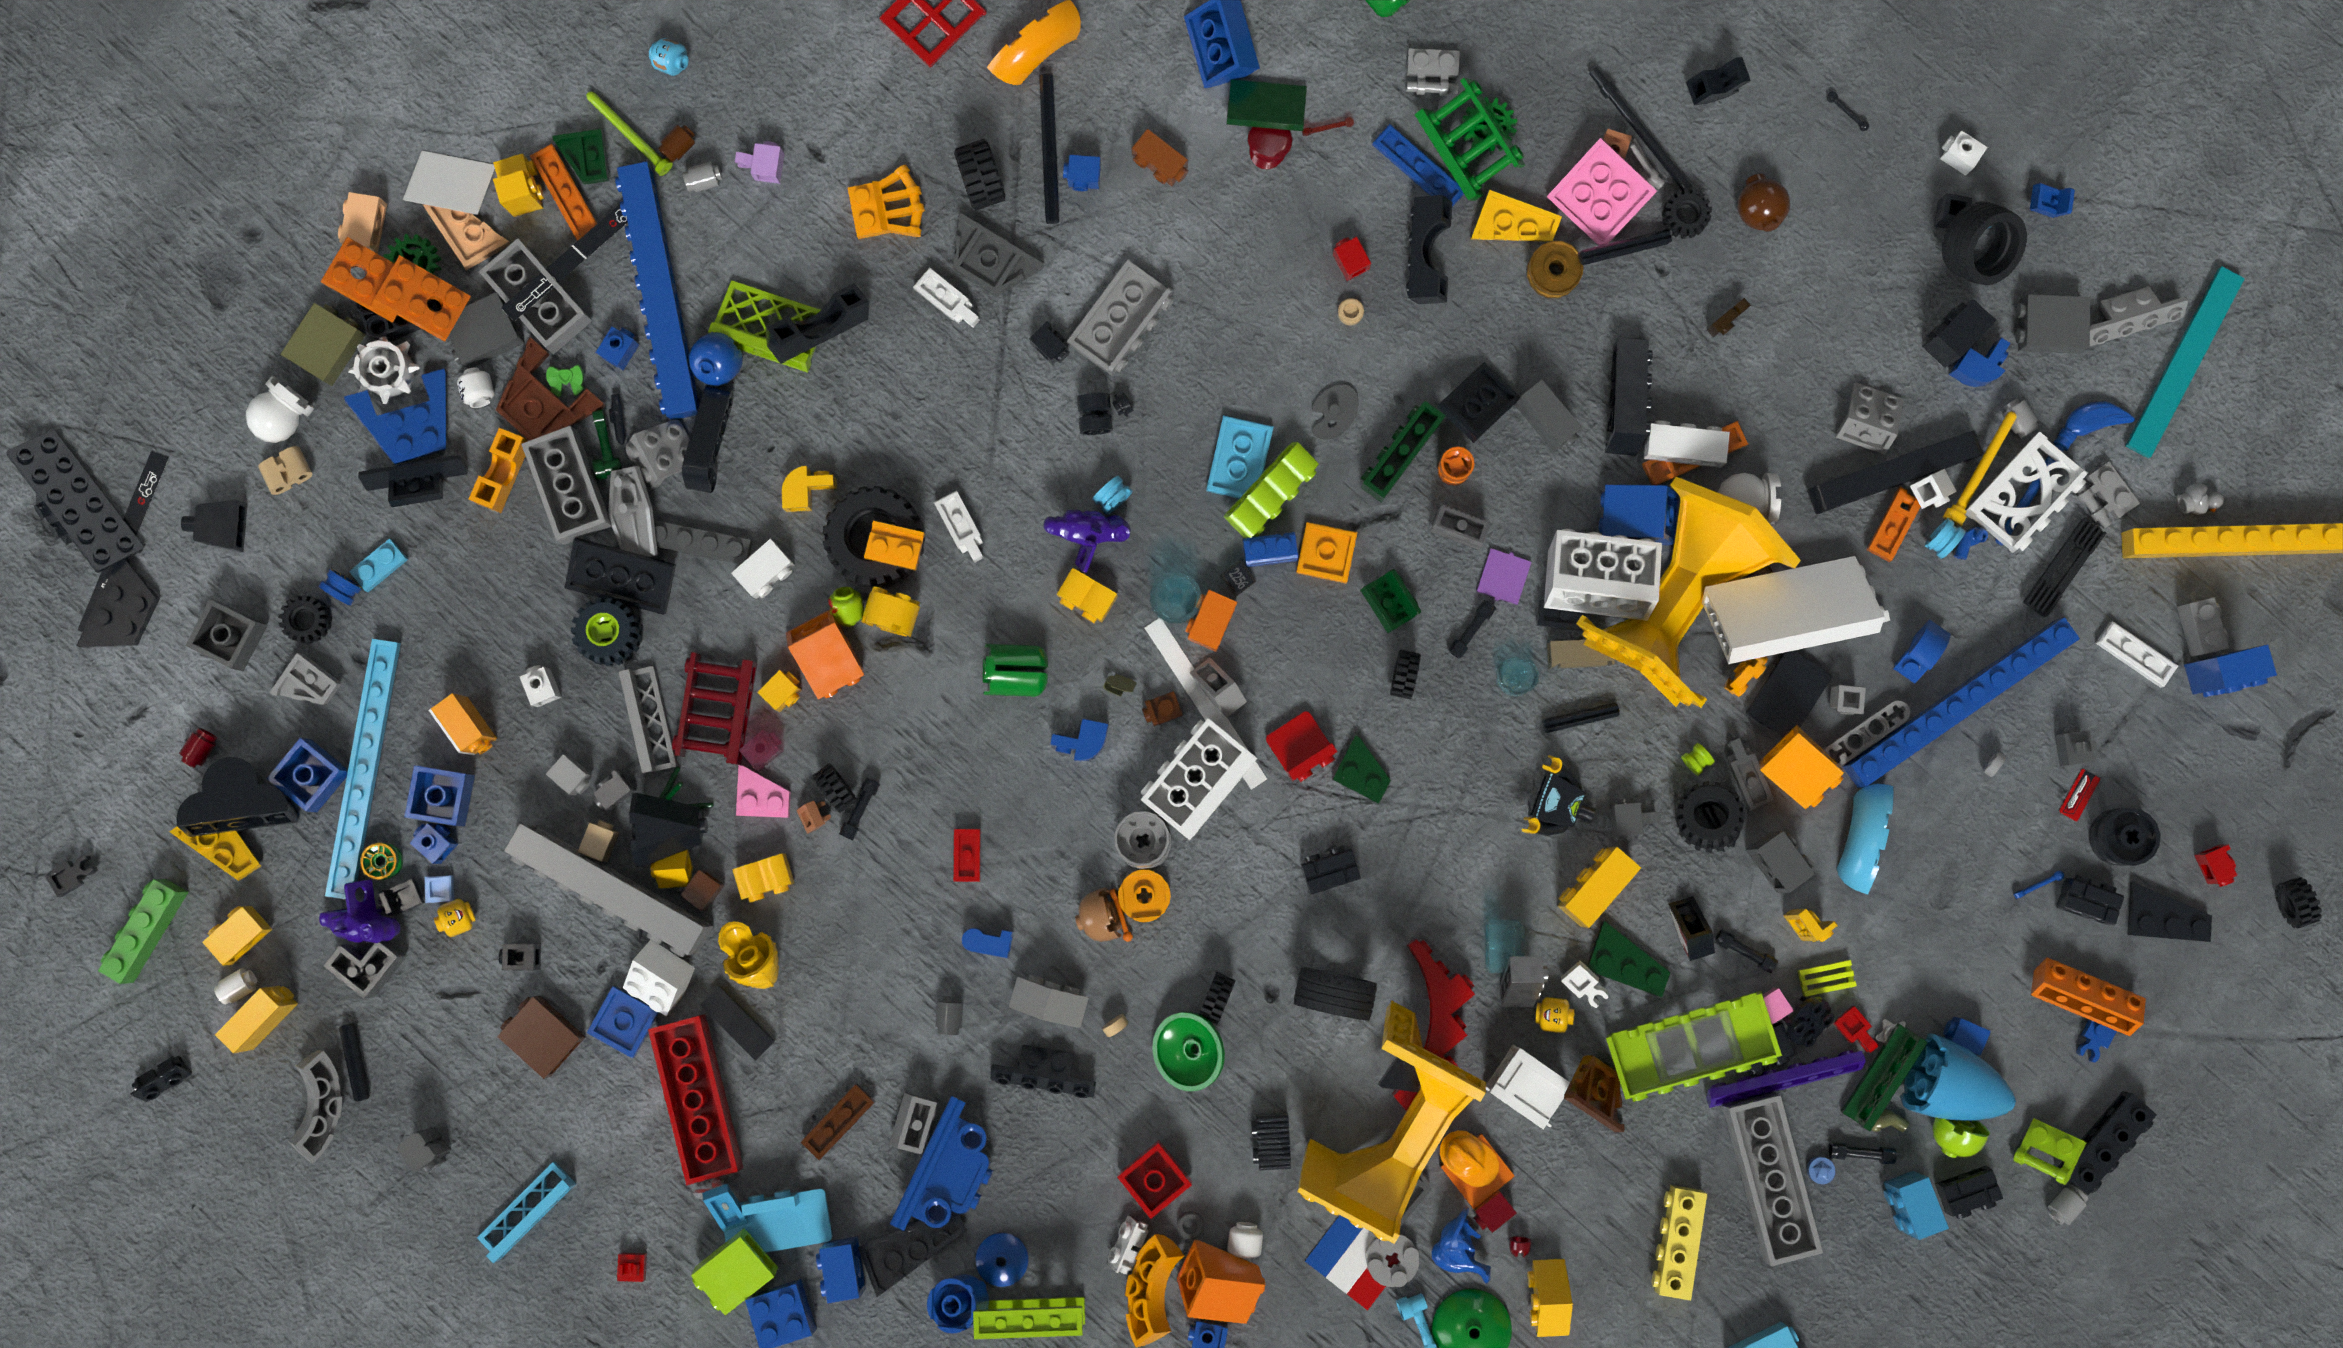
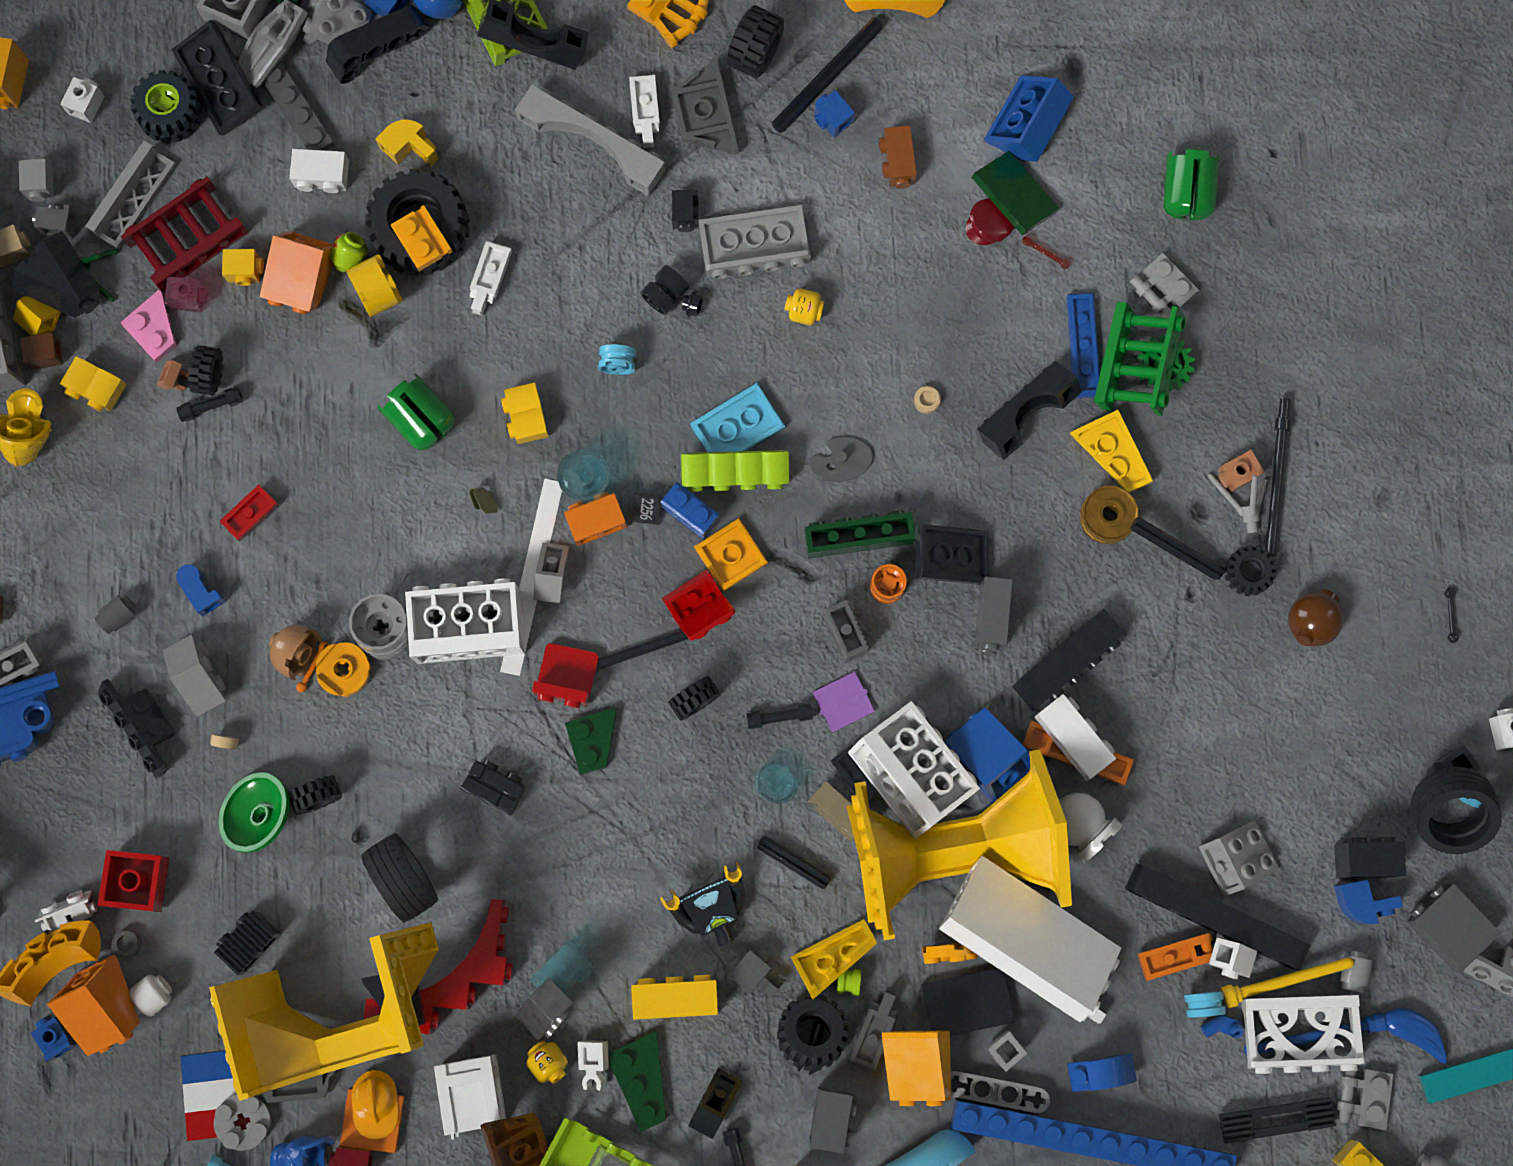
camera: 40 degrees right, 5 degrees down
dark purple piece [1043,510,1131,573] -> none
blue brick [1050,719,1109,761] -> none
reddish brown bracket [1142,691,1183,727] -> none
red brick [1333,237,1371,281] -> none
dark green bracket [1360,569,1421,633] -> none
bright pink plate [1547,138,1658,246] -> none
black brick [1686,57,1751,105] -> none
dark brown plate [1707,298,1751,338] -> none
none -> light grey arch [515,84,665,196]
none -> black bar [598,630,688,669]
none -> red bracket [661,570,736,640]
none -> yellow head [784,288,825,326]
none -> yellow wing [791,919,877,1000]

